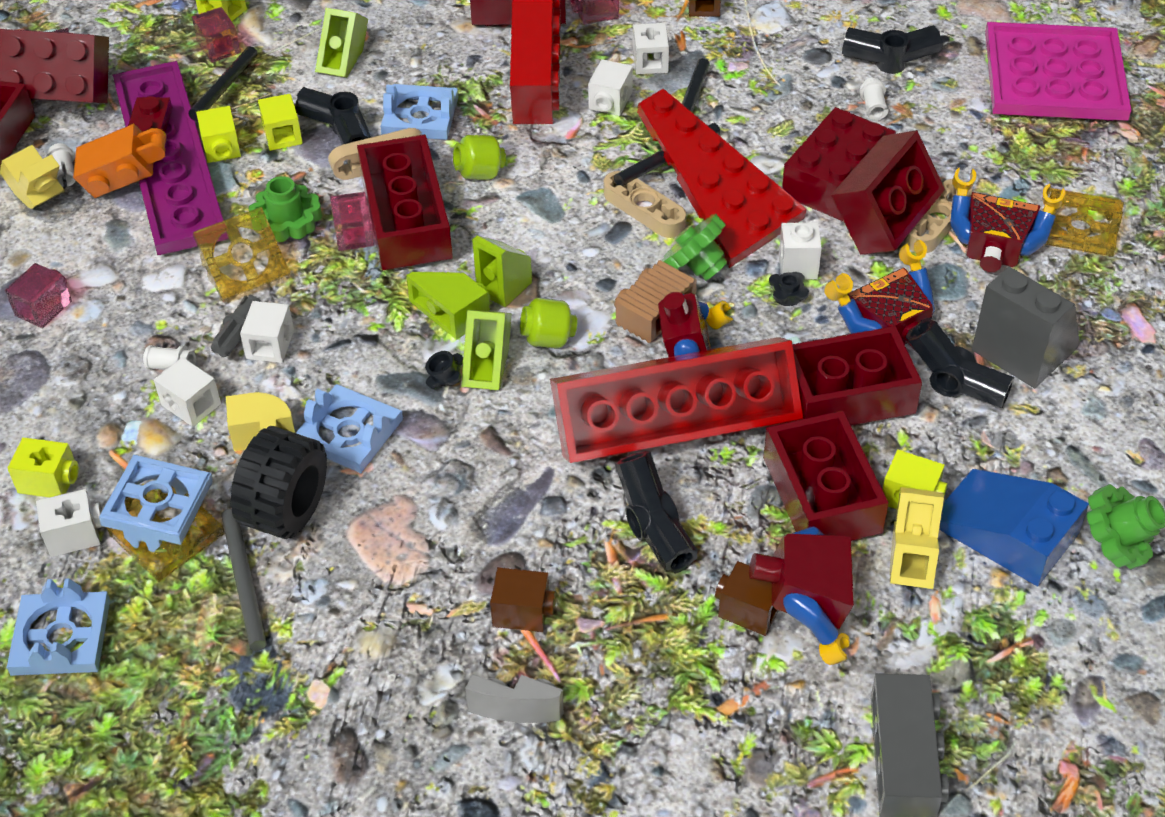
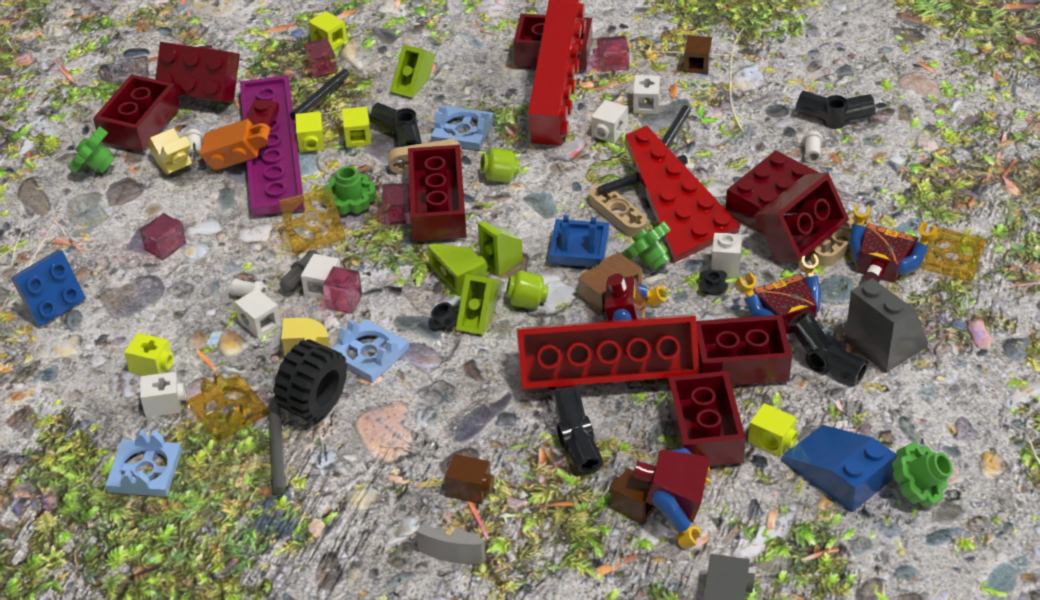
camera: 10 degrees right, 5 degrees down
light blue piece [99,455,213,552] -> none
light yellow brick [890,487,944,589] -> none
dark pink plate [985,22,1131,121] -> none
none -> clear pink brick [323,266,362,314]
none -> blue plate [549,215,609,267]

